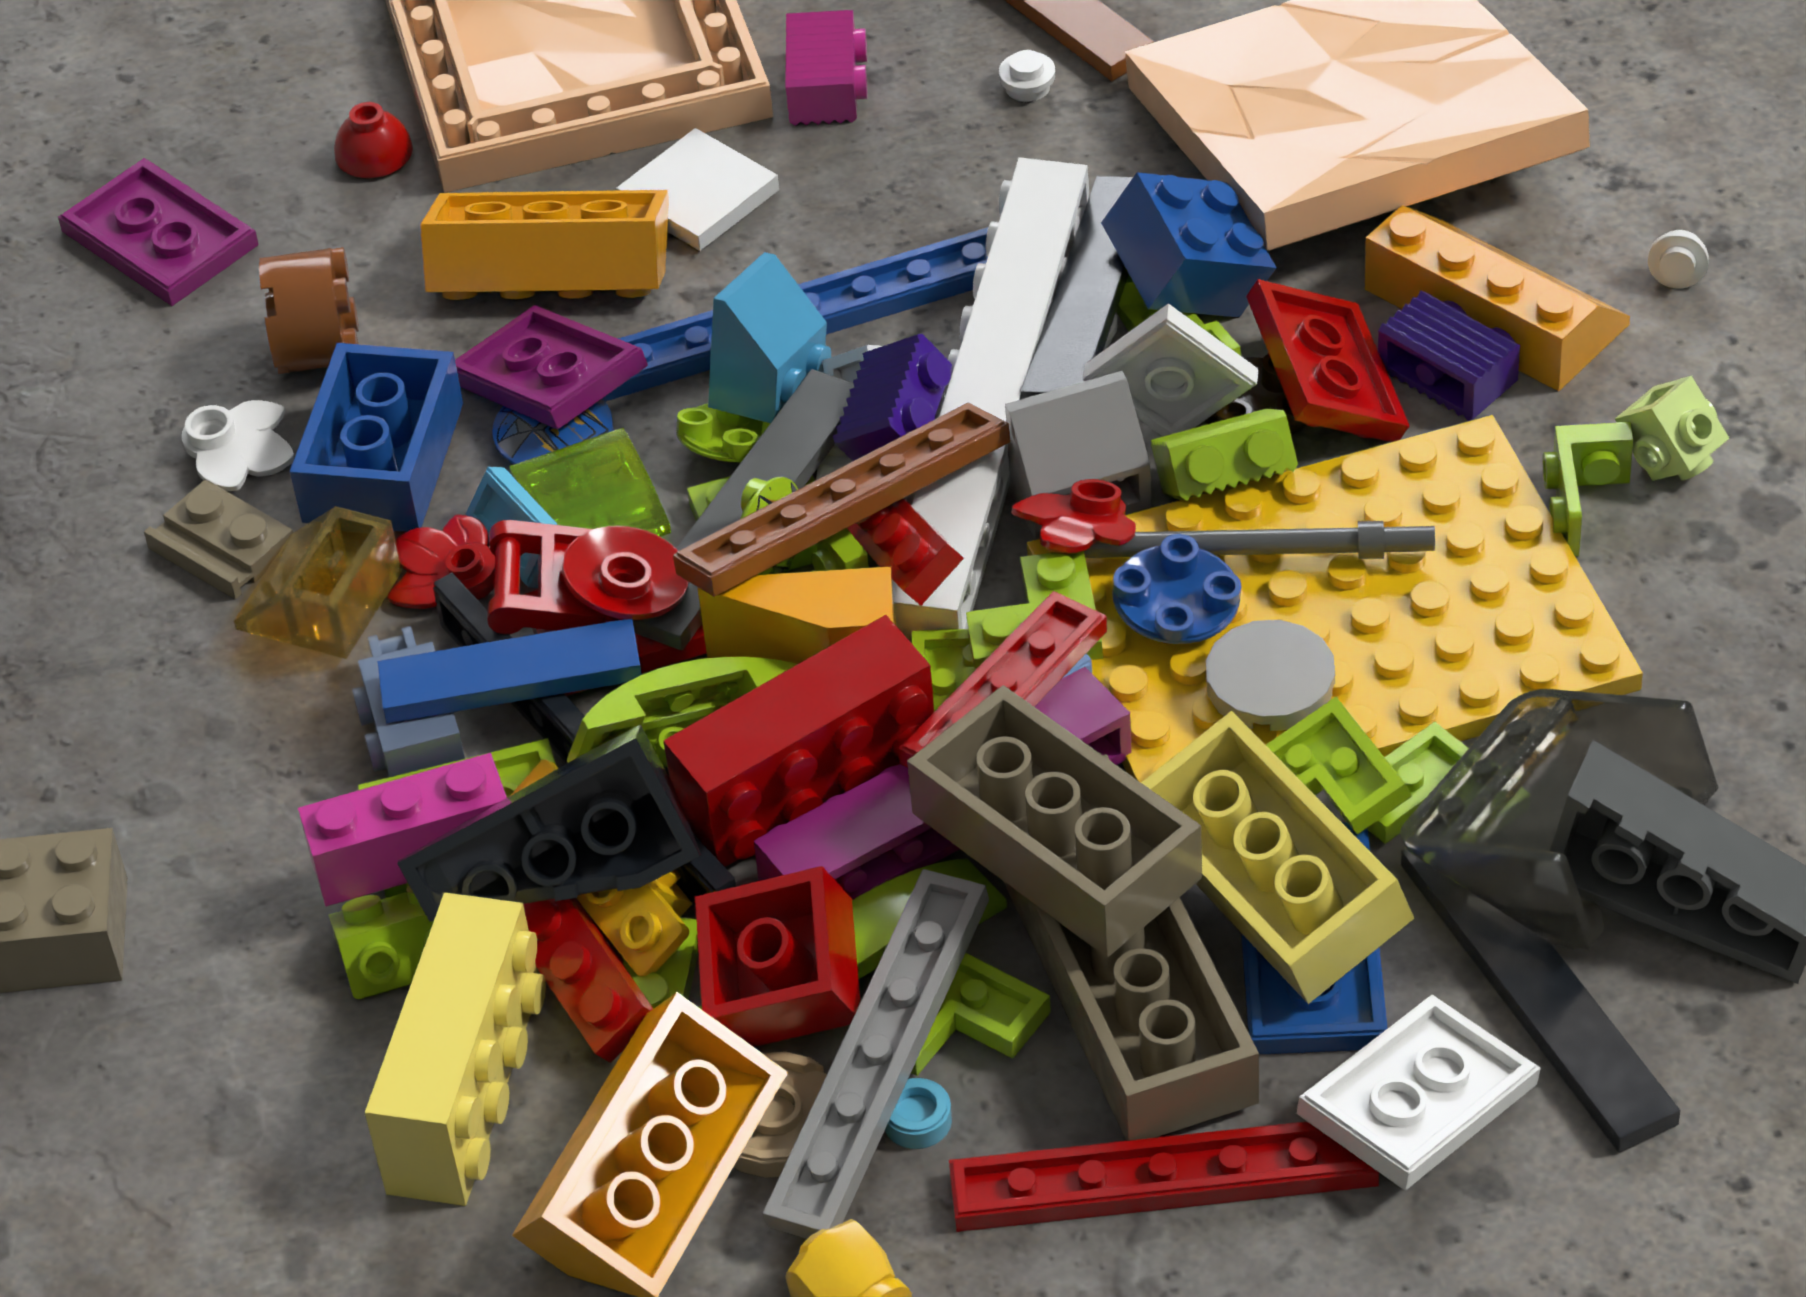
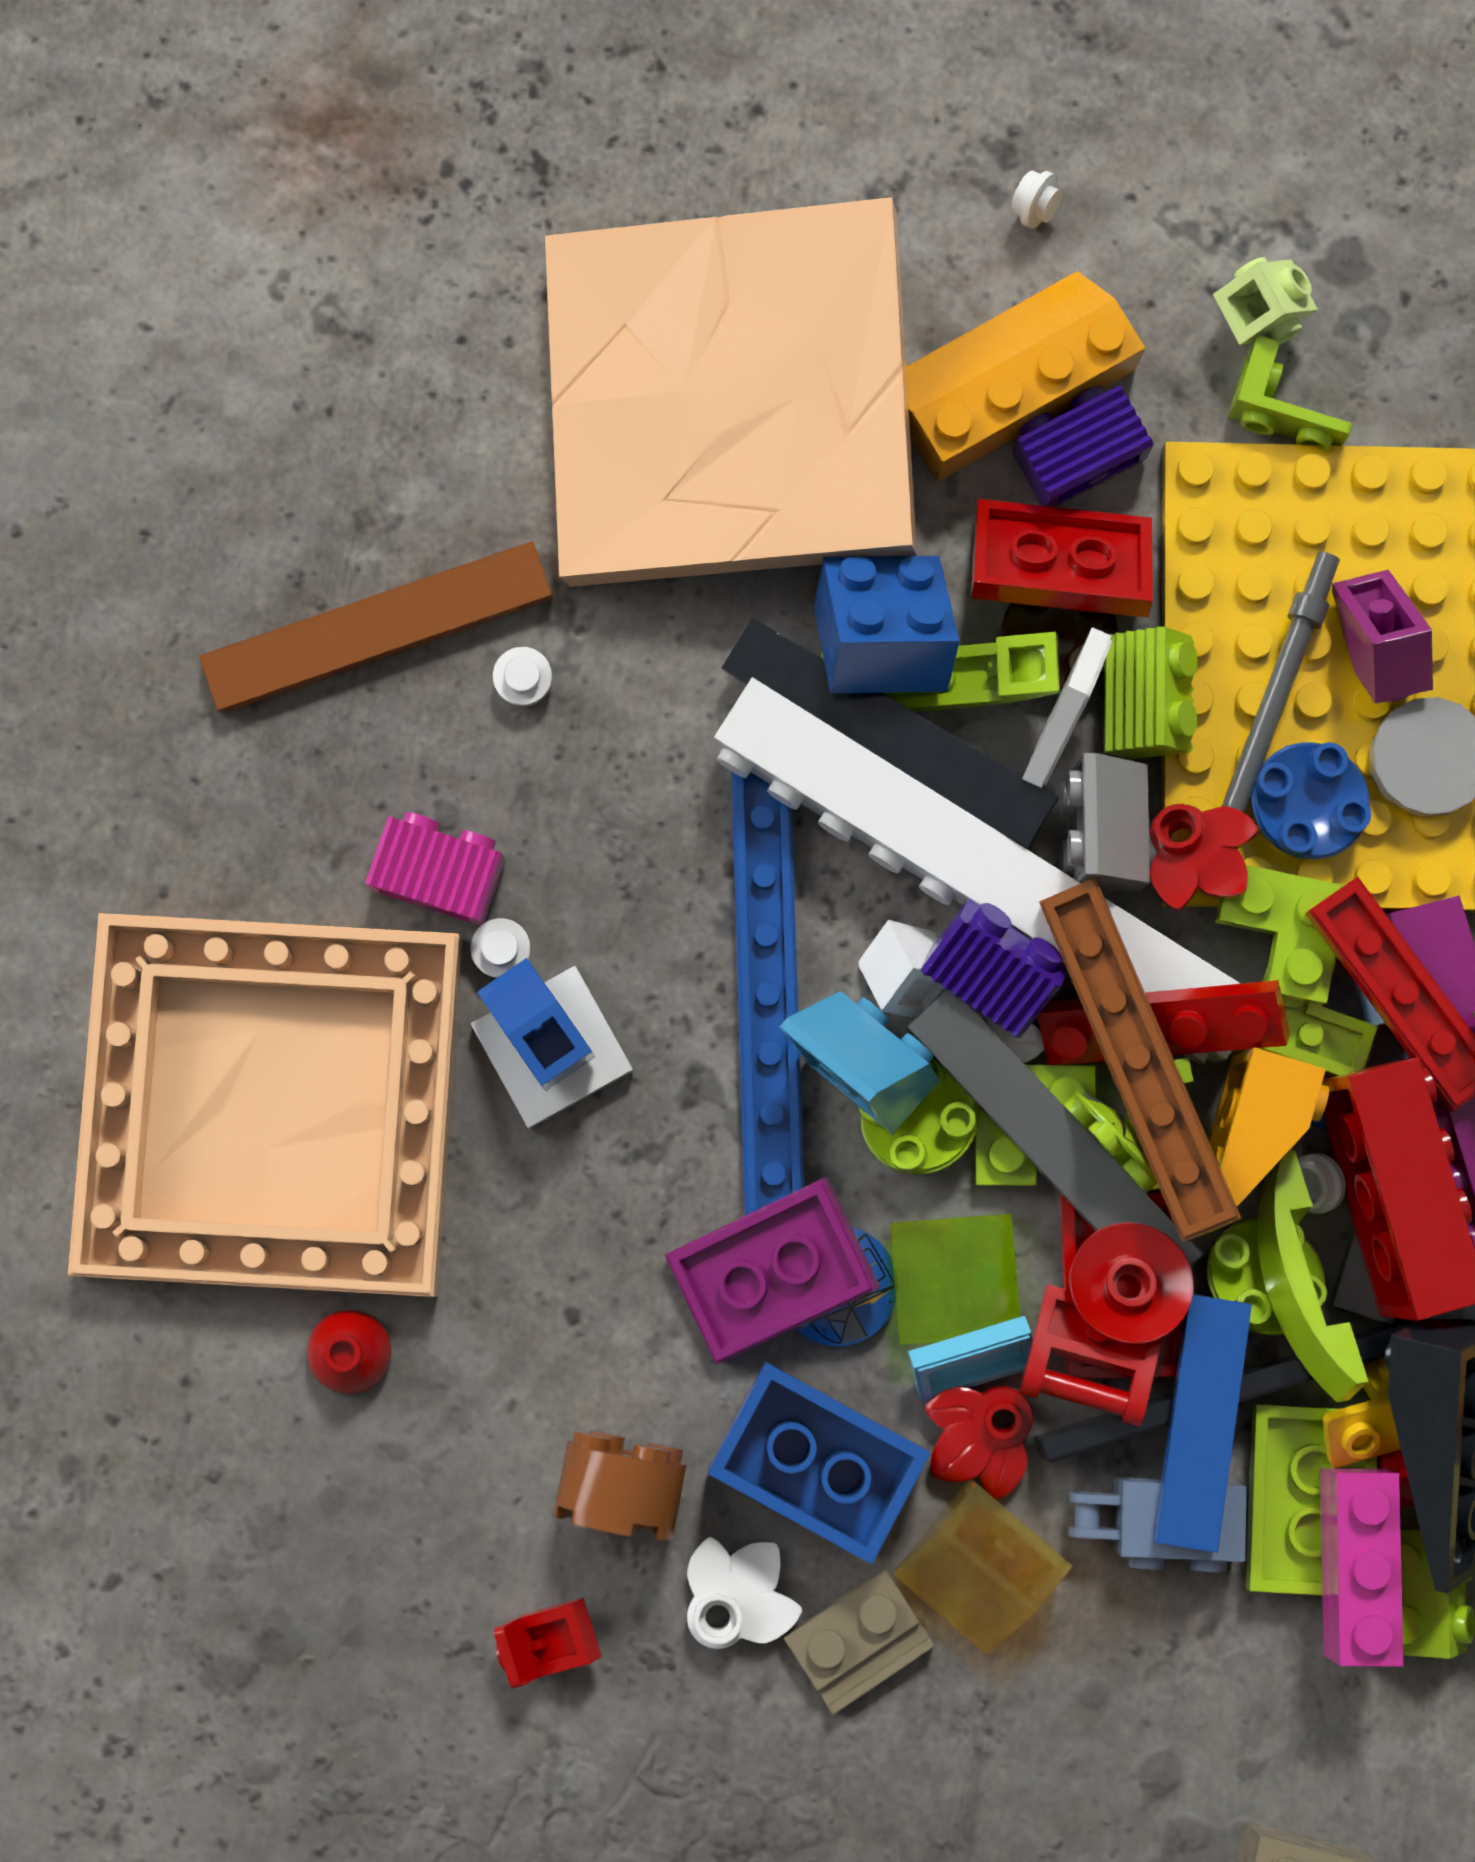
camera: 80 degrees left, 35 degrees up
magenta tile [58,158,259,306] -> none
light orange slope [420,190,669,300] -> none
none -> white plate [471,918,531,978]
none -> blue slope [477,958,595,1091]
none -> red bracket [494,1597,602,1689]
none -> magenta slope [1332,569,1433,704]

